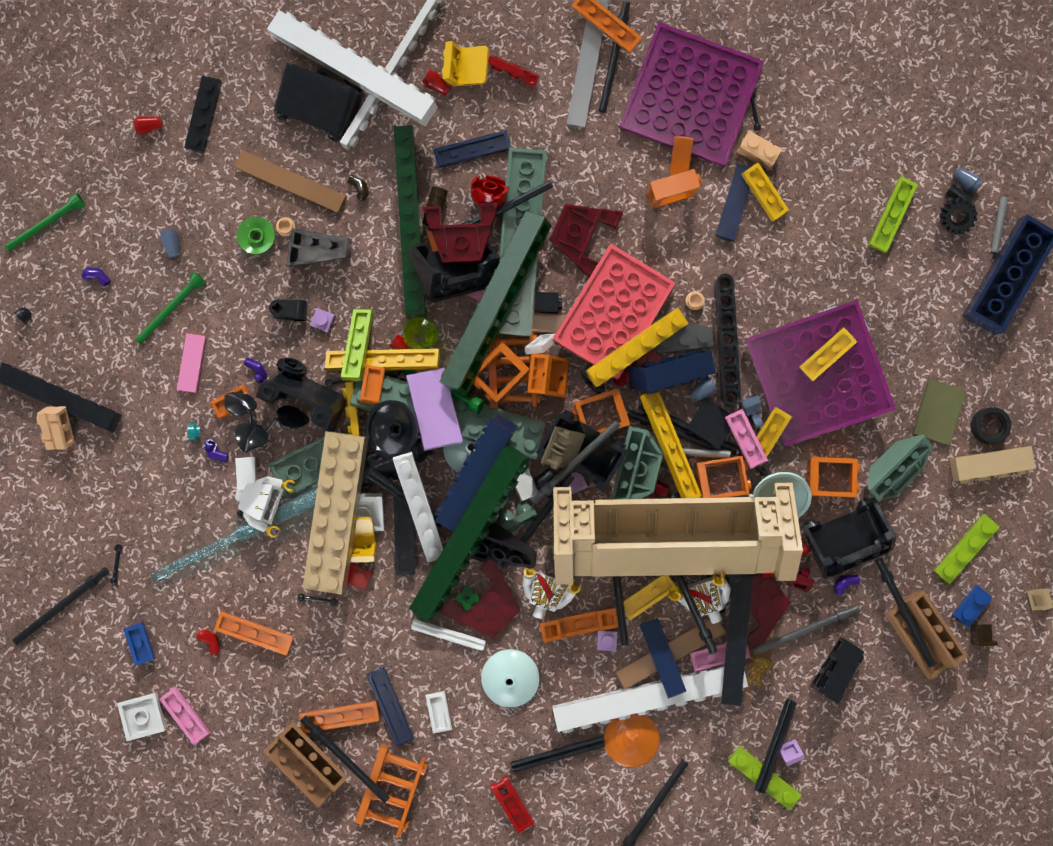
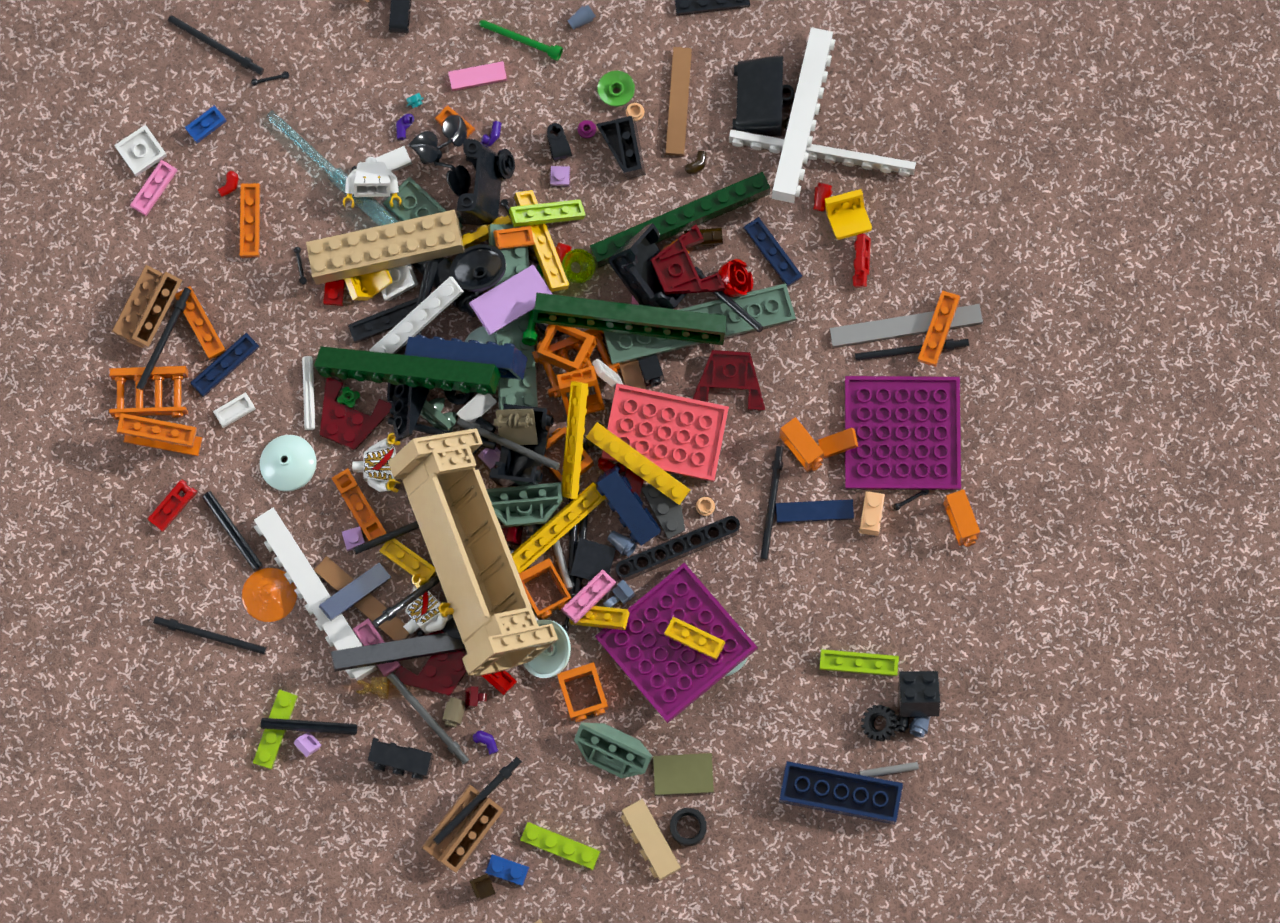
camera: 75 degrees right, 10 degrees down
yellow plate [741,162,789,221] -> none
black windscreen [803,497,897,578] -> none
none -> orange fence [116,413,203,456]
none -> dark tan brick [442,698,466,728]
none -> yellow plate [561,381,588,499]
none -> magenta plate [578,120,596,139]
none -> black bar [760,446,784,560]
none -> black brick [898,671,940,717]
none -> orange window [943,489,980,547]

